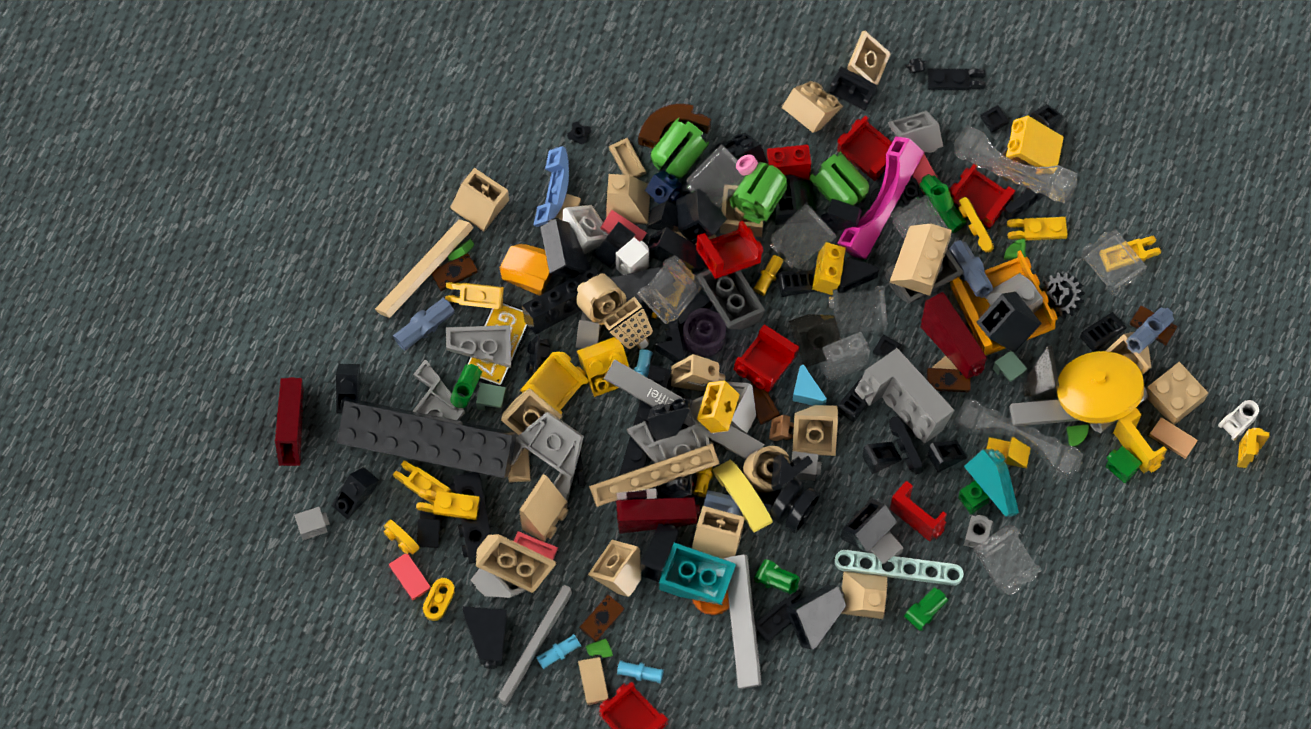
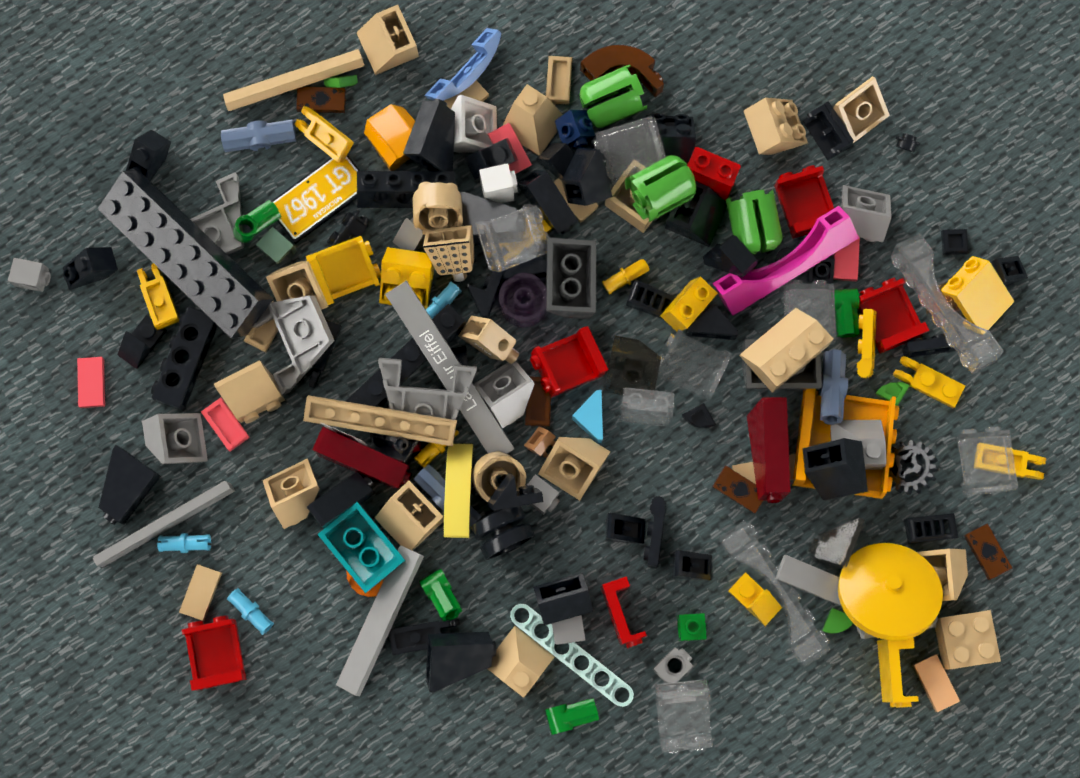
camera: 30 degrees right, 10 degrees up
dark red slope [275,377,304,466] -> none
yellow plate [383,519,420,555] -> none
yellow hinge [416,490,480,520] -> none
yellow plate [423,578,455,621] -> none
light grey wing [446,325,511,368] -> none
tan slope [476,535,556,593] -> none
black plate [567,122,591,144] -> none
reddish brown tile [579,595,625,642] -> none
bright green tile [585,639,613,657] -> none
black slope [648,398,692,441] -> none
red panel [696,221,763,279] -> none
yellow brick [697,381,740,433] -> none
bright pink tile [736,155,758,176] -> none
clear panel [769,203,837,270] -> none
black slope [837,377,868,422] -> none
light grey hinge [855,348,954,444] -> none
green piece [920,174,953,212] -> none
black hinge [927,68,986,91] -> none
teal slope [964,449,1019,517] -> none
sand green panel [993,351,1027,382] -> none
green brick [1106,446,1142,484] -> none
sand blue piece [1126,307,1174,354] -> none
white piece [1218,400,1259,441] -> none
yellow bracket [1237,428,1270,468] -> none

